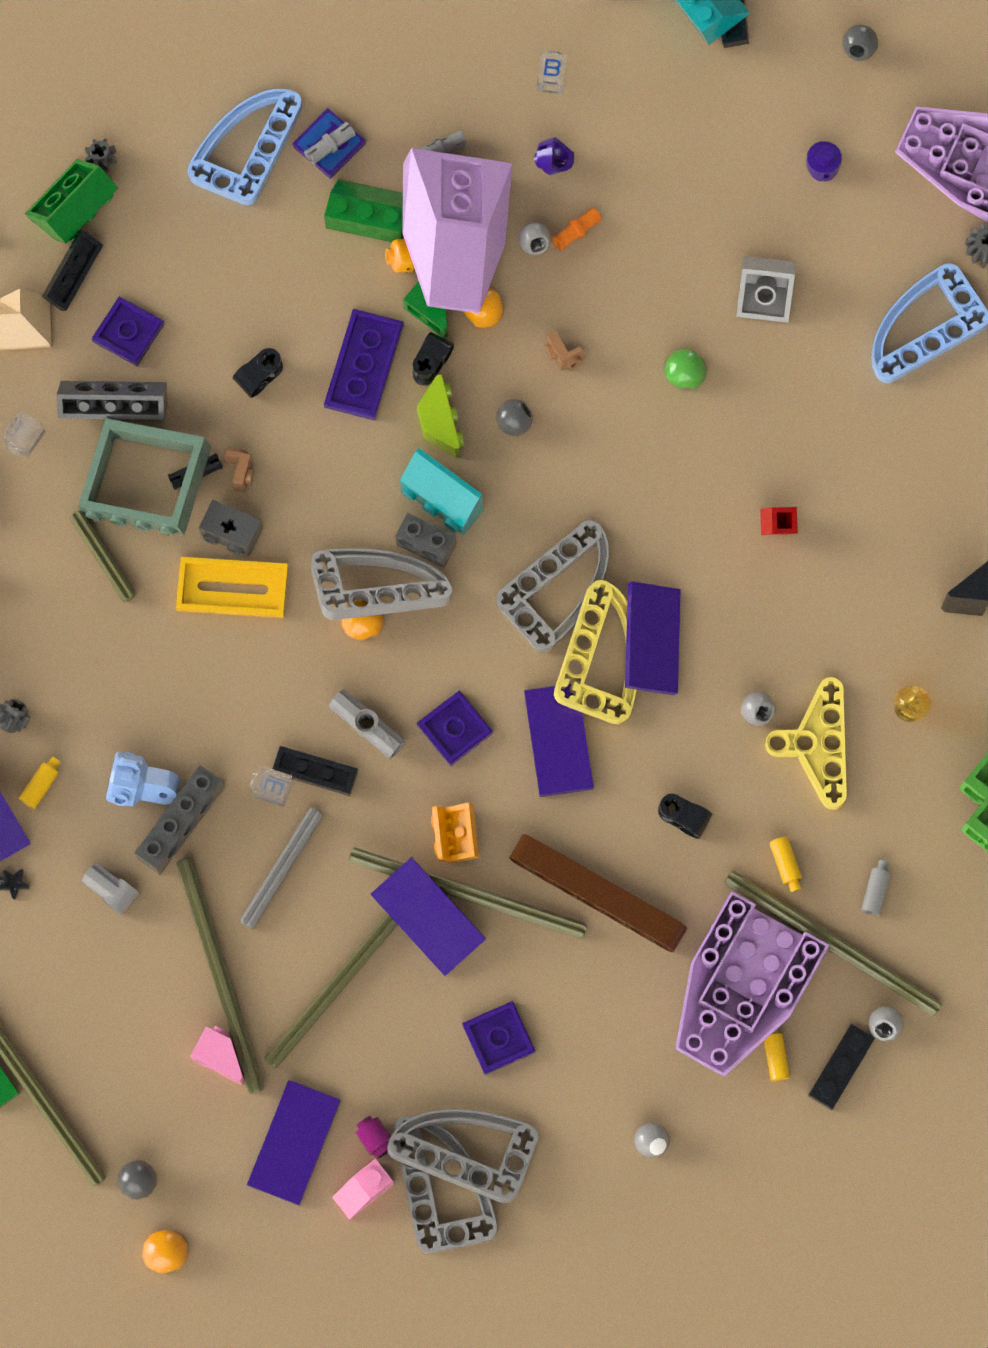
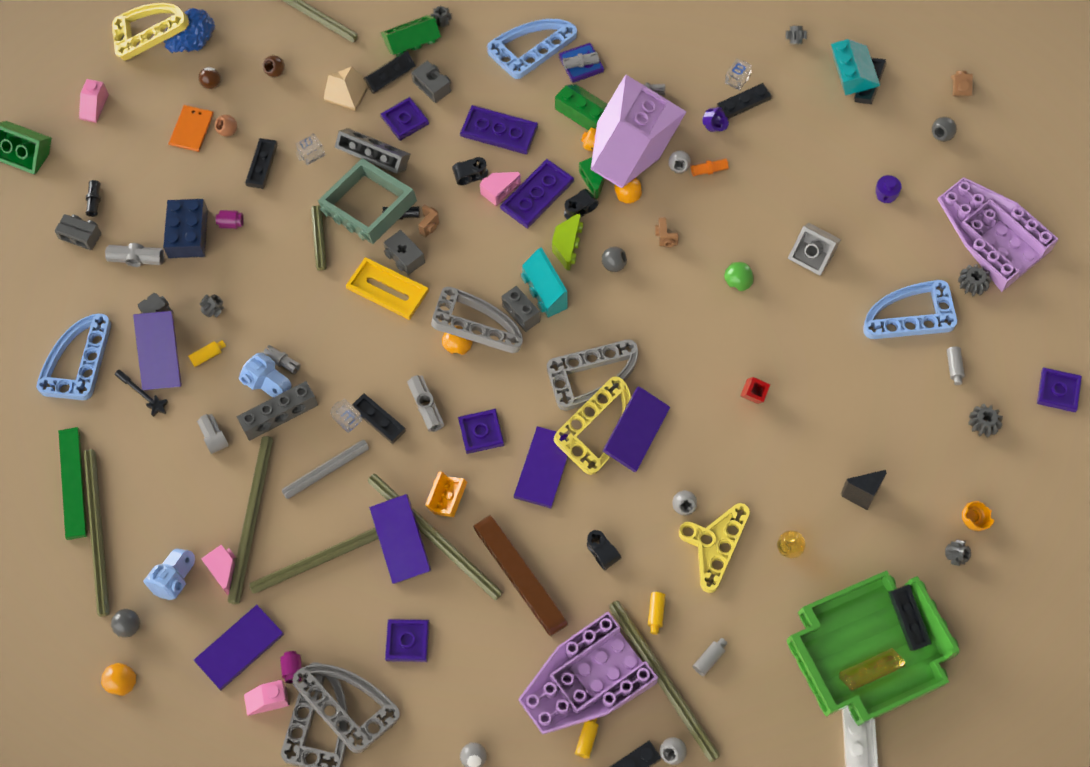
camera: 25 degrees right, 10 degrees down
none -> light blue piece [144,548,195,600]
none -> light grey pin [263,345,301,374]
none -> dark grey brick [411,60,451,103]
none -> dark purple tile [460,105,538,155]
none -> bright pink slope [480,172,521,206]
none -> black plate [717,83,772,119]

